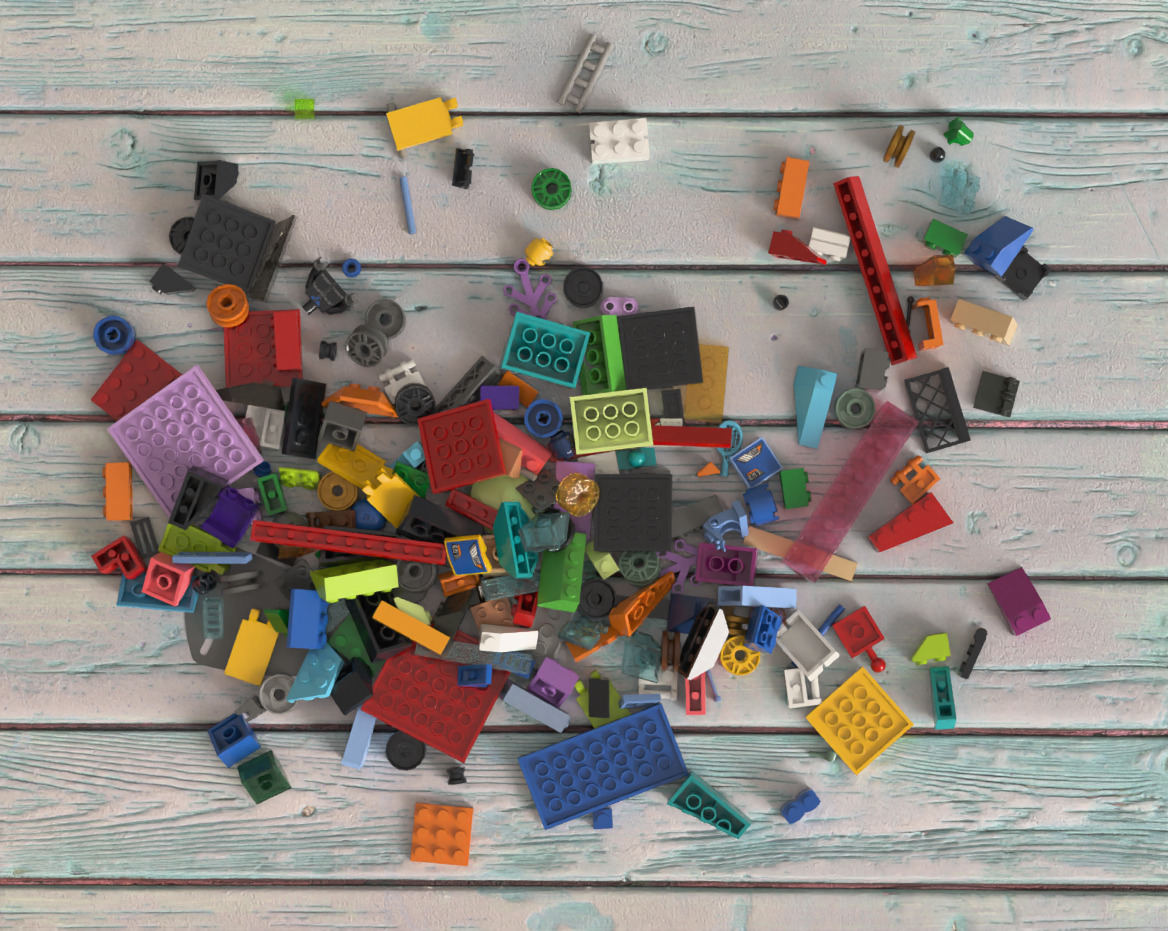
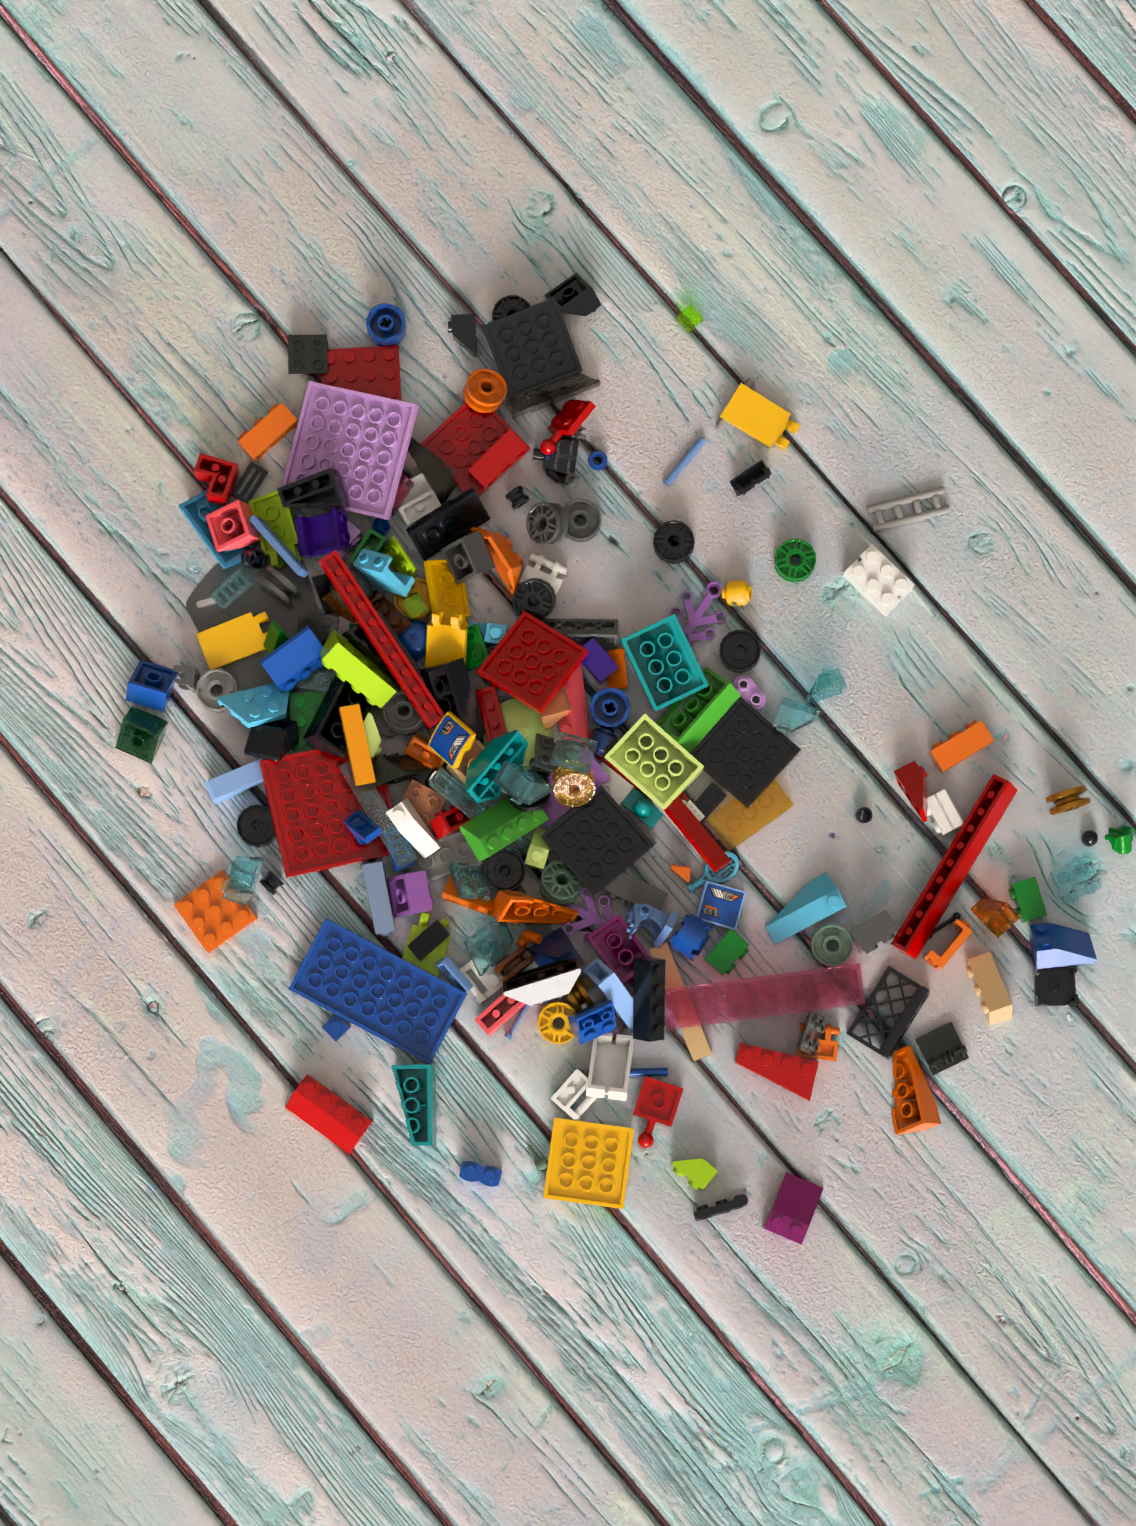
camera: 50 degrees right, 5 degrees down
teal slope [930,666,956,730] -> none
none -> clear light blue slope [221,856,264,906]
none -> red slope [285,1074,374,1154]
none -> pearl dark grey hinge [288,334,328,374]
none -> medium azure panel [353,549,415,597]
none -> clear neon green plate [401,592,429,620]
none -> orange arm [516,930,542,947]
none -> red plate [540,399,596,455]
none -> clear light blue plate [550,732,598,774]
none -> black brick [633,957,666,1042]
none -> black wheel [653,520,695,564]
none -> clear light blue slope [773,696,820,733]
none -> dark grey hinge [797,1011,826,1056]
none -> clear light blue slope [805,666,847,704]
none -> orange wedge [891,1046,941,1135]

